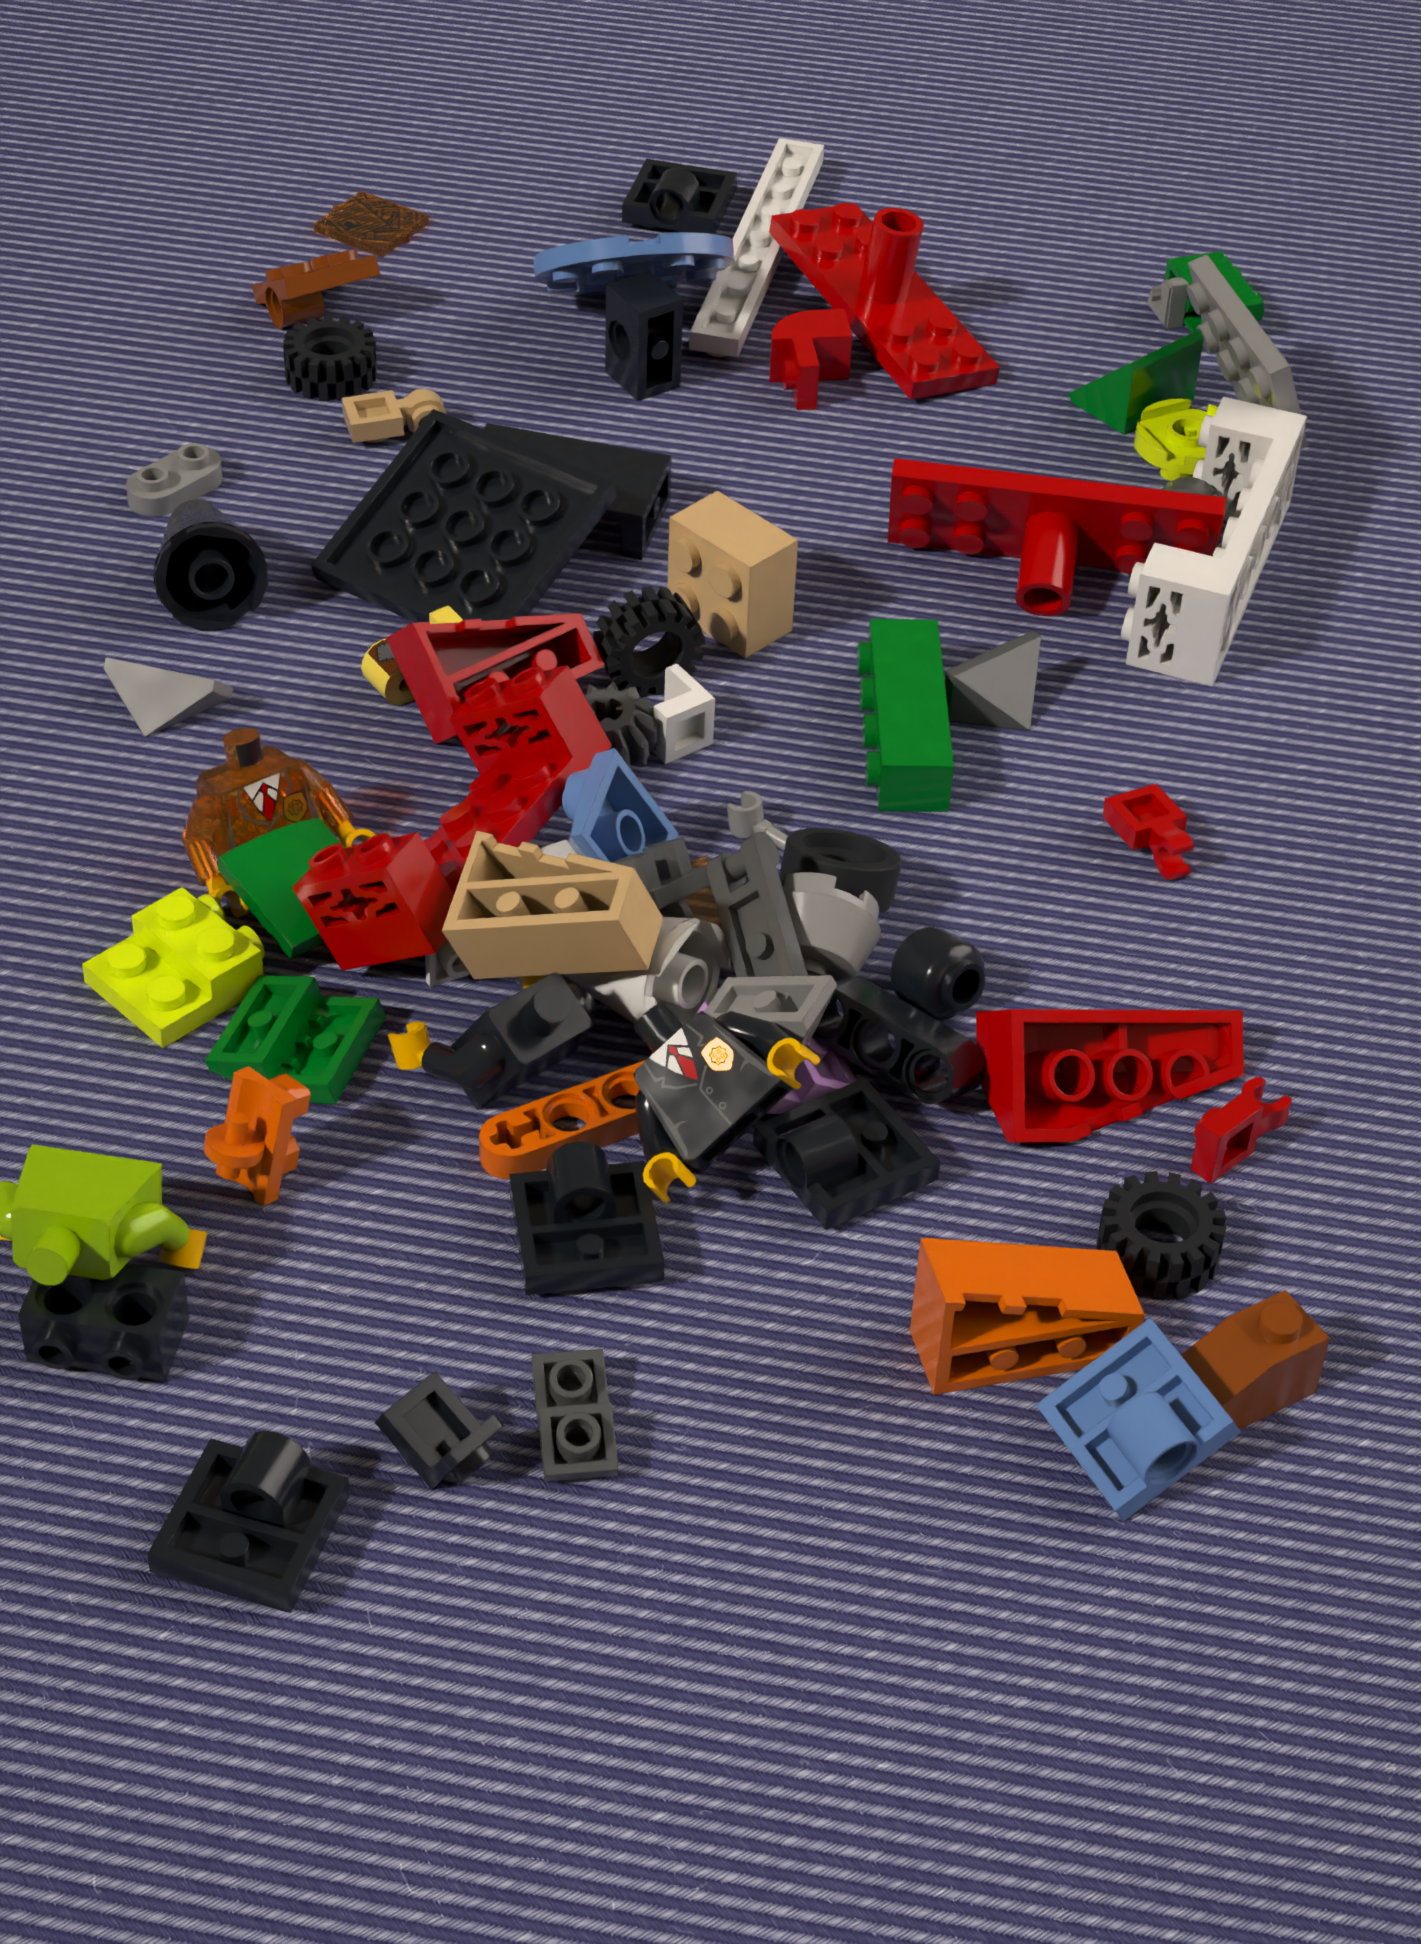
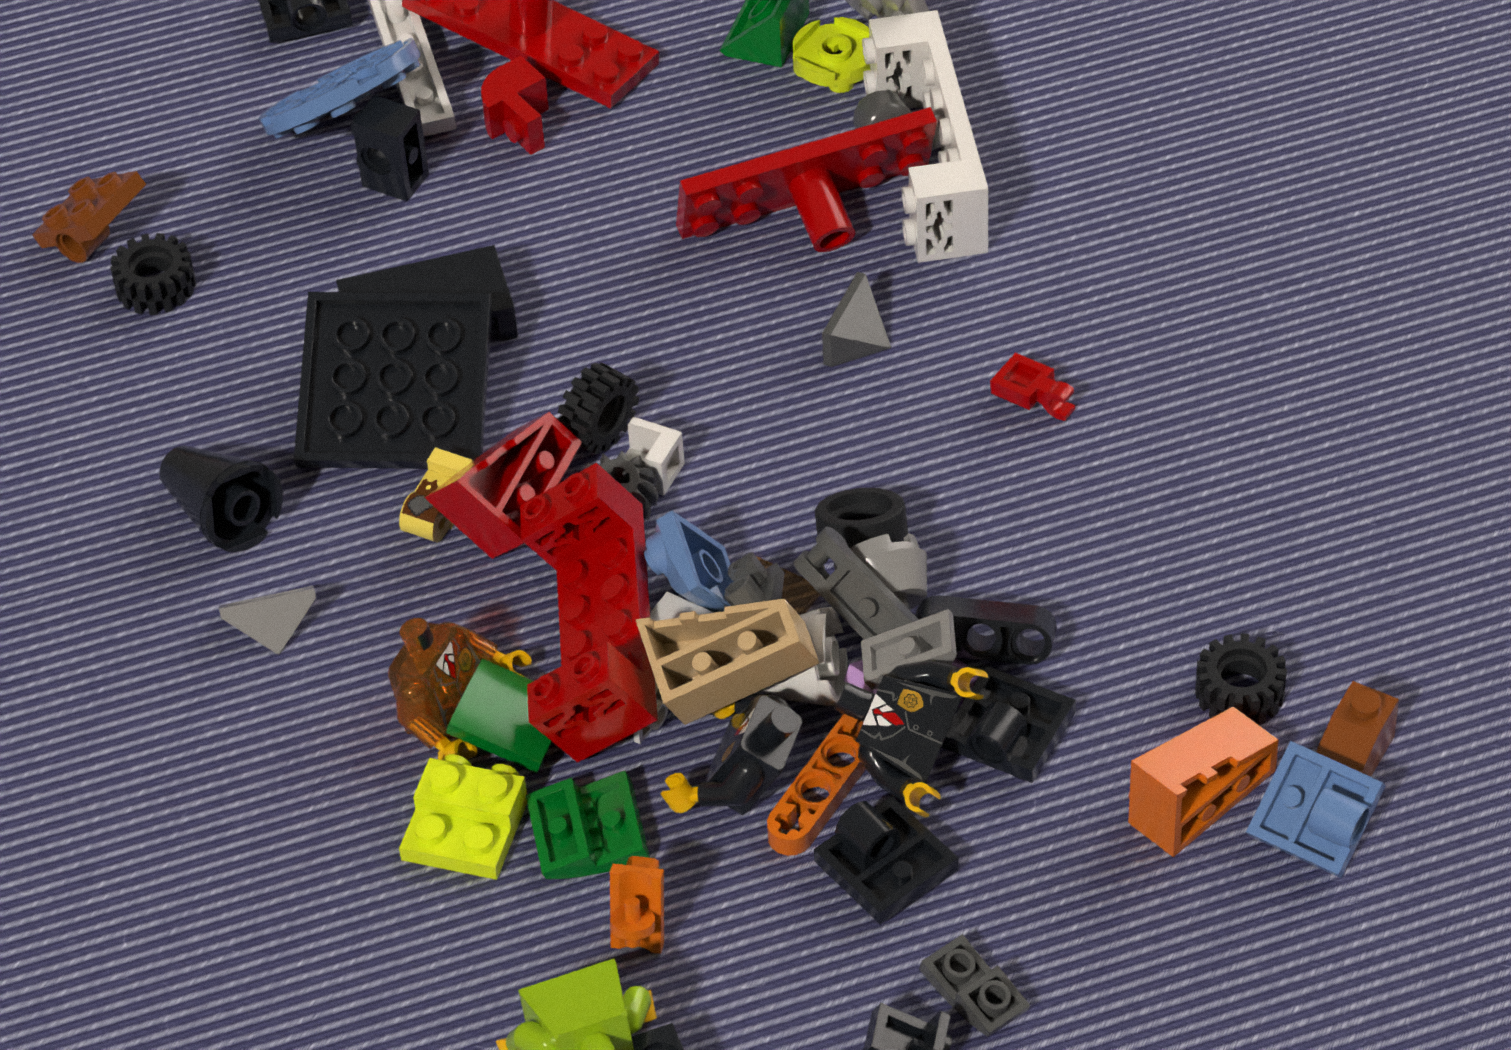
camera: 25 degrees left, 5 degrees up
light grey plate [126,443,223,517] -> none
clear orange piece [314,191,429,258] -> none
tan plate [342,389,447,443] -> none
tan brick [667,491,798,659] -> none
light grey hand [727,791,788,851] -> none
green brick [857,619,954,812] -> none
black head [891,927,985,1019] -> none
red wedge [976,1009,1244,1142] -> none
red plate [1190,1076,1292,1184] -> none

